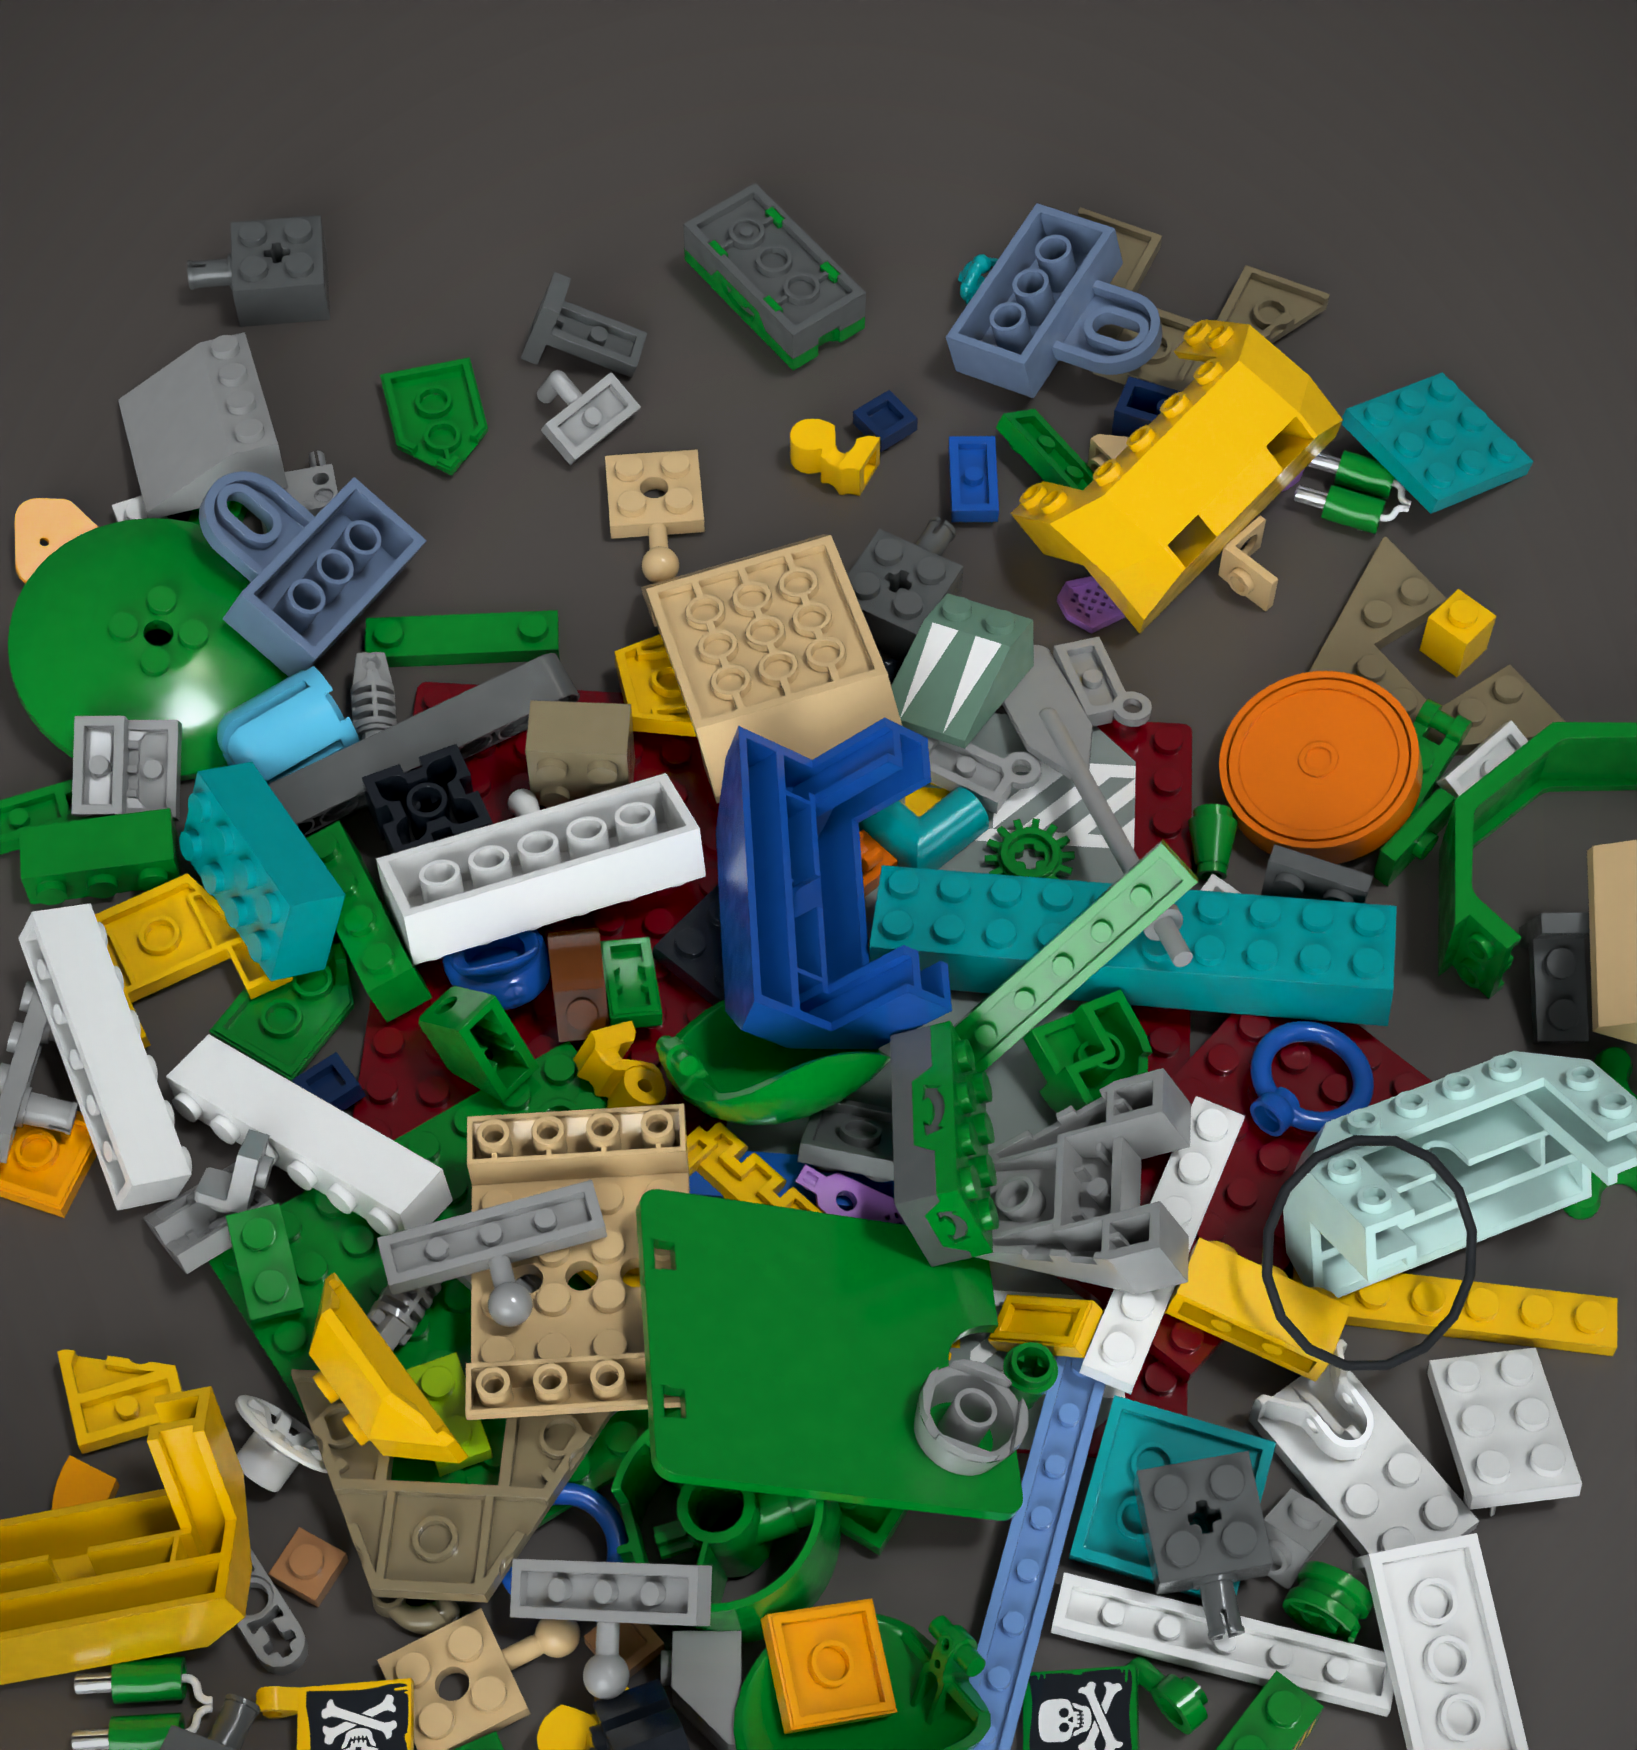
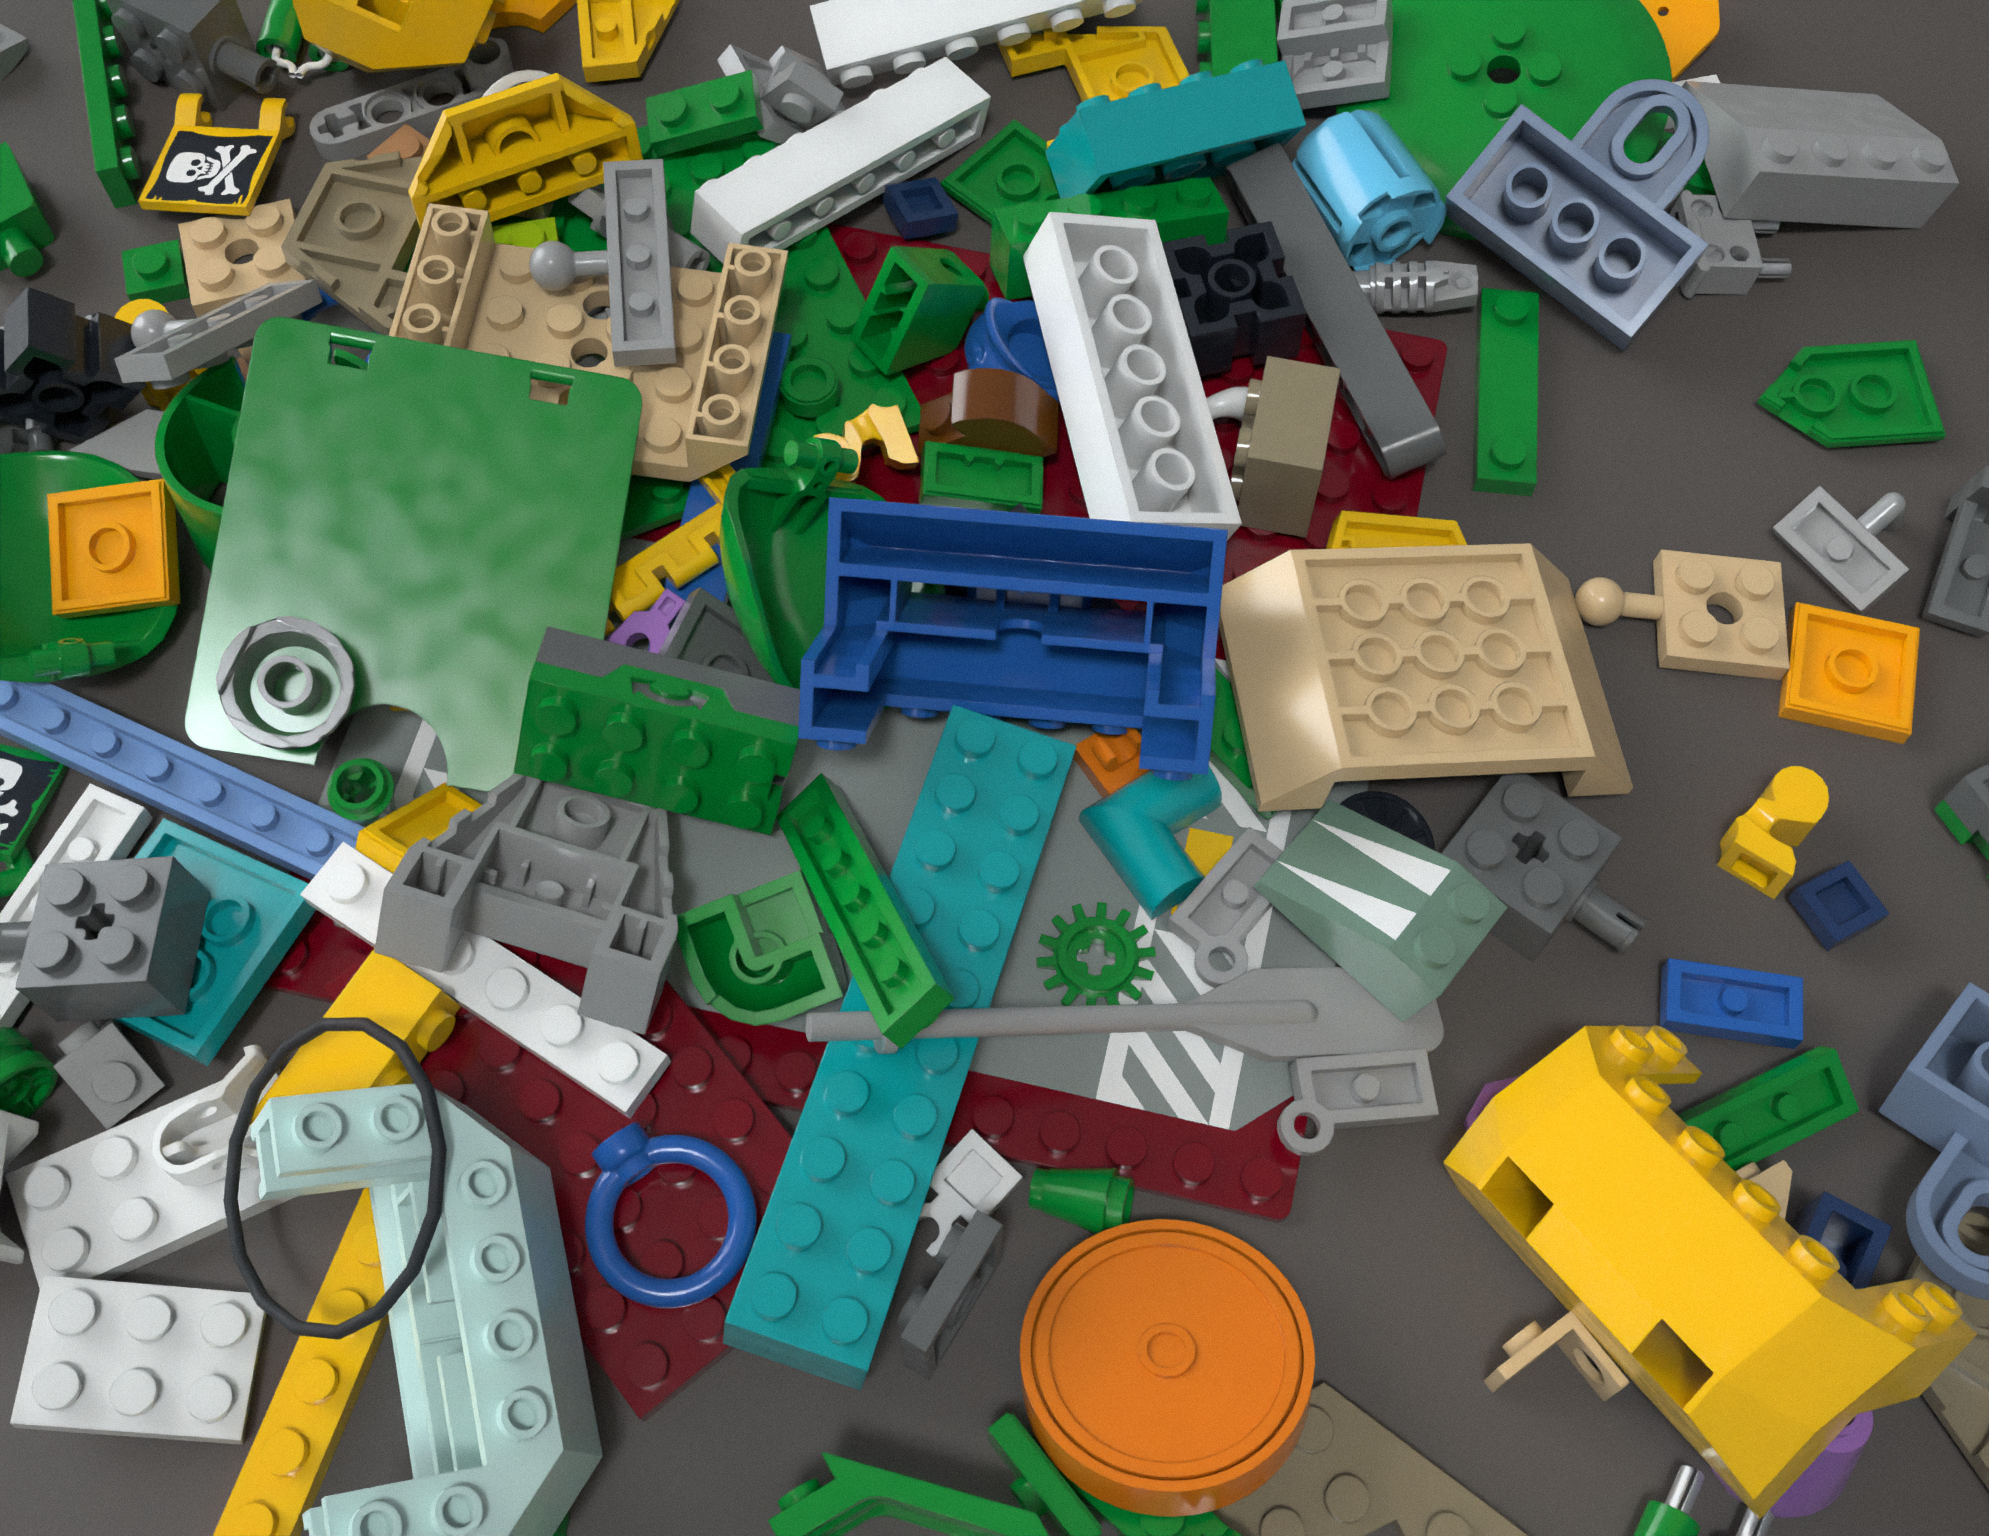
camera: 100 degrees right, 5 degrees up
none -> light orange tile [1778,602,1920,744]

